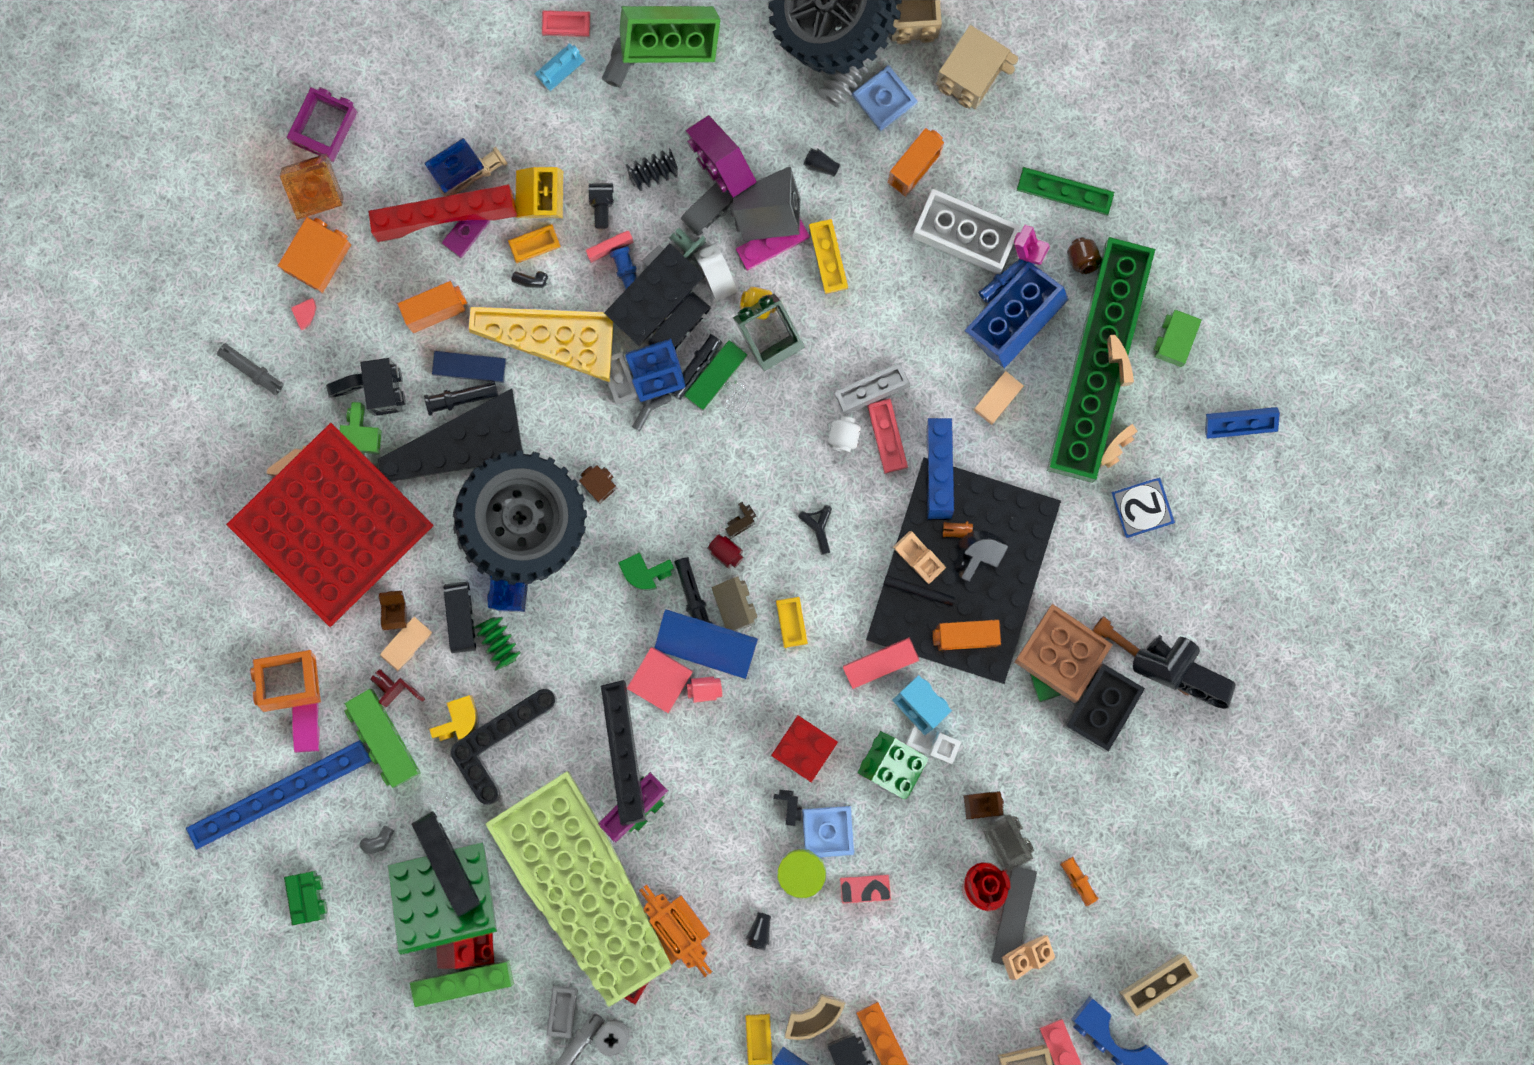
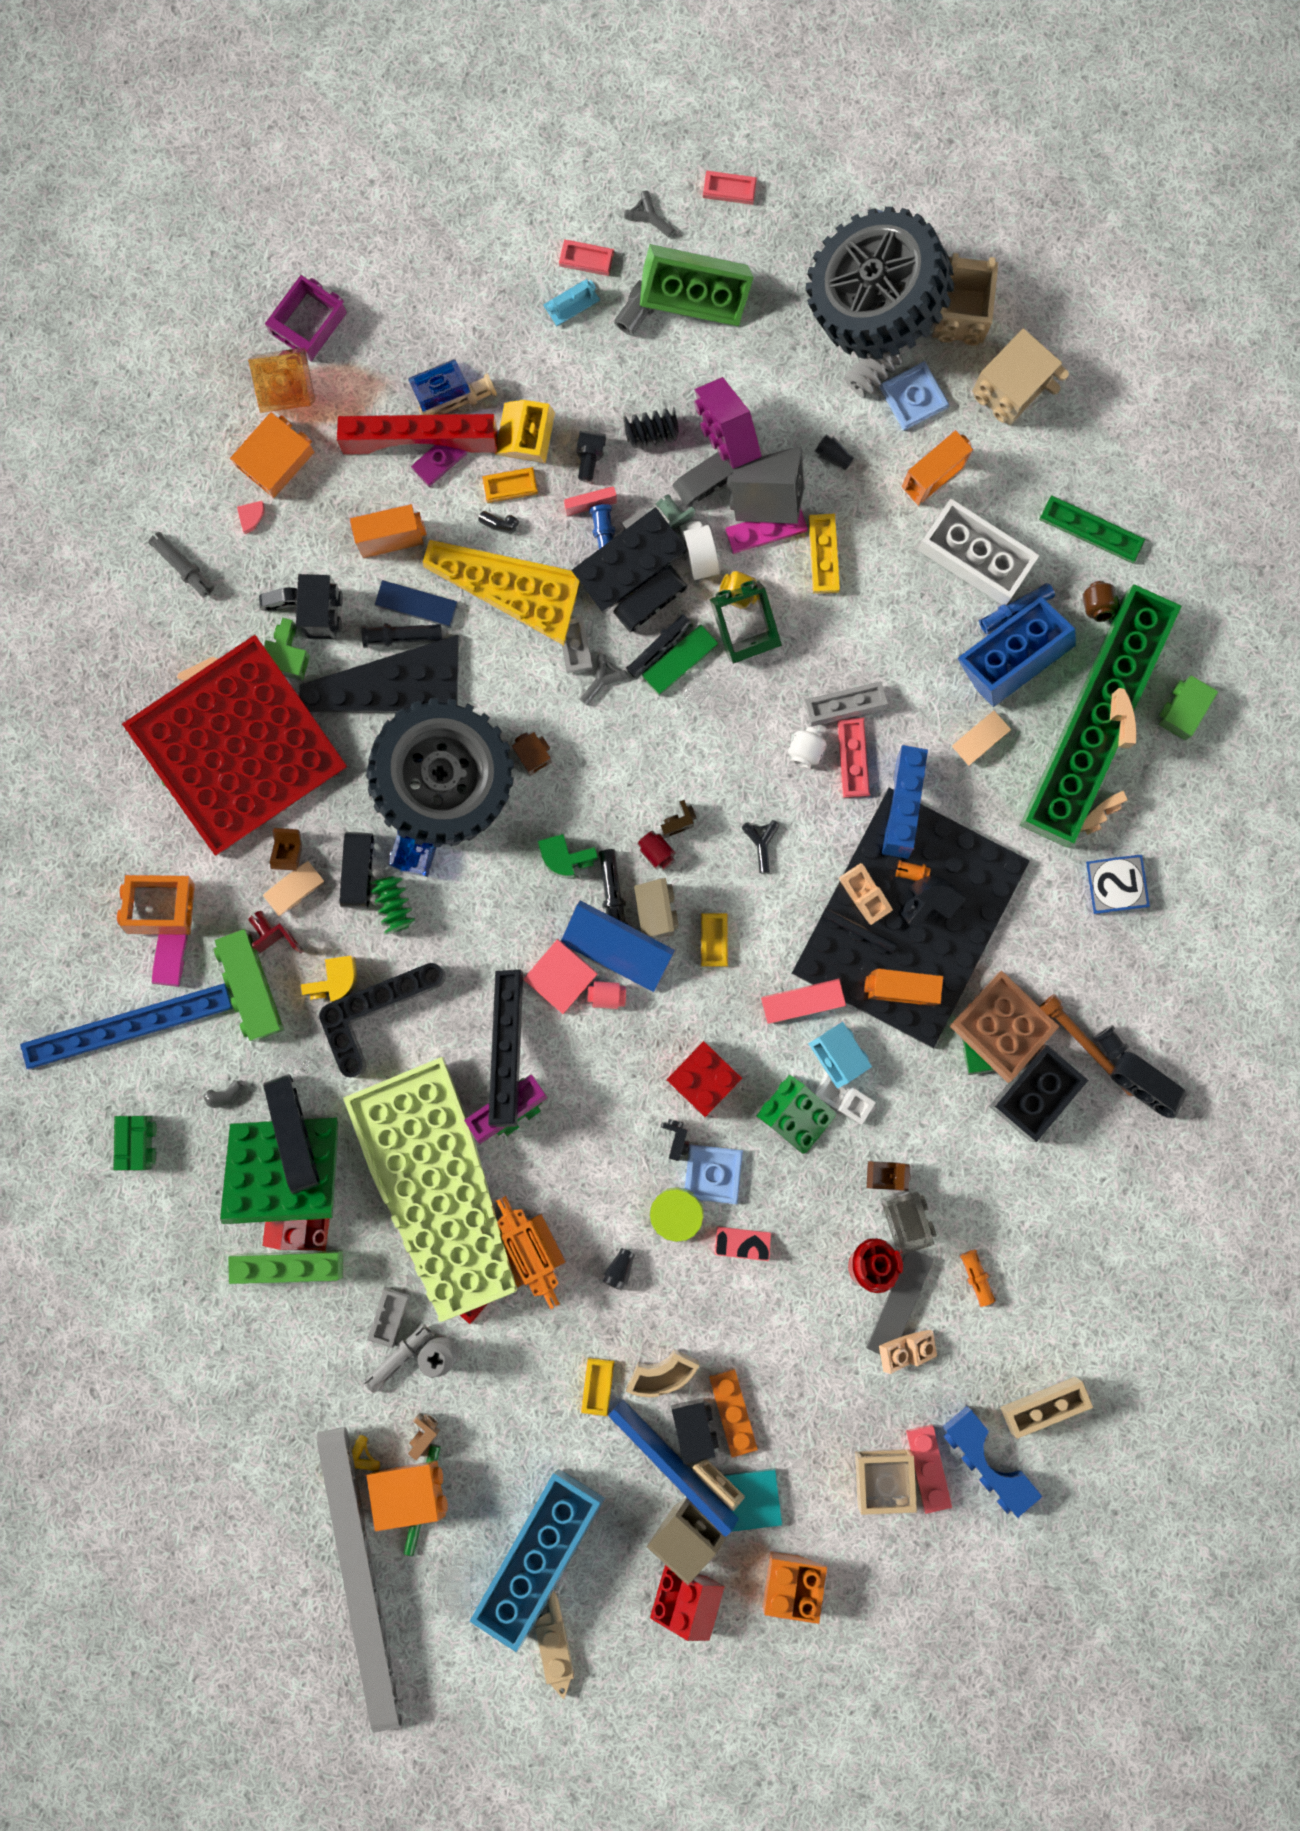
camera: 10 degrees right, 0 degrees up
blue slope [625,339,685,402] -> none
dark pink bracket [1014,224,1050,265] -> none
black brick [1132,637,1200,690] -> none
blue plate [1205,407,1280,439] -> none

